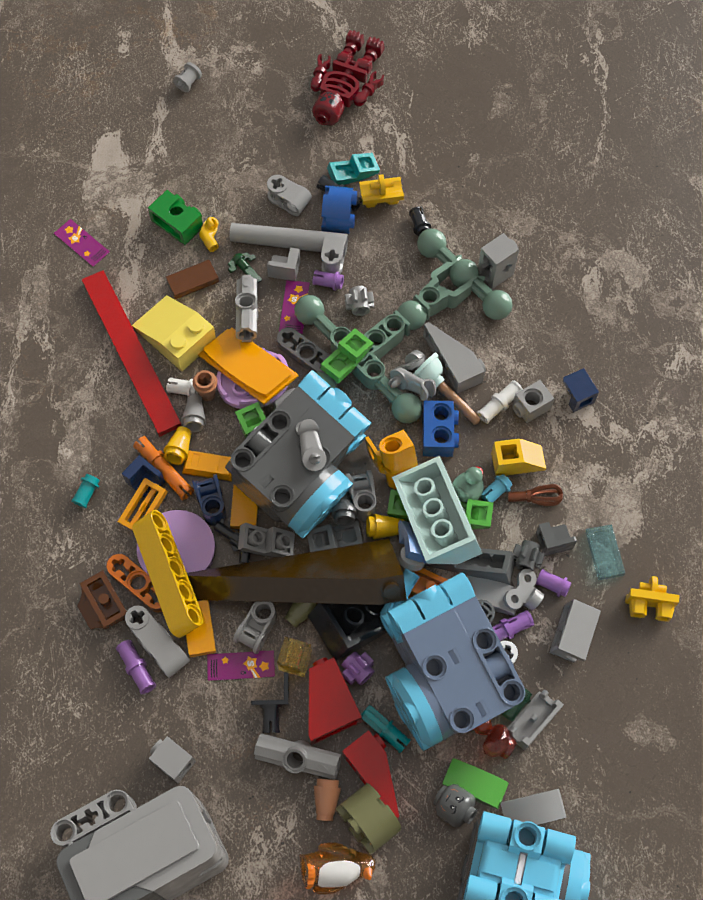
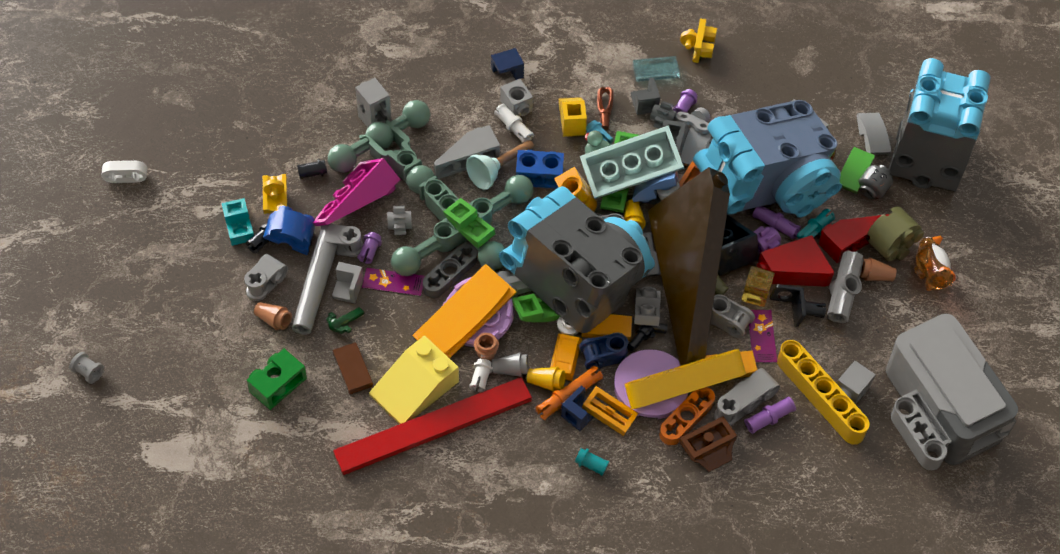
camera: 90 degrees left, 10 degrees down
magenta sticker [54,219,110,267] -> none
yellow arm [199,217,219,252] -> none
light grey piece [235,275,258,342] -> none
light grey piece [295,419,326,471] -> none
dark red piece [311,30,385,126] -> none
light grey piece [388,368,436,401] -> none
light grey piece [390,350,426,373] -> none
light grey hinge [549,599,601,662] -> none
none -> white beam [101,161,147,183]
none -> nougat cone [254,302,292,330]
none -> dark pink wedge [313,158,400,226]
none -> medium lavender pin [753,206,801,239]
none -> yellow beam [777,340,870,445]

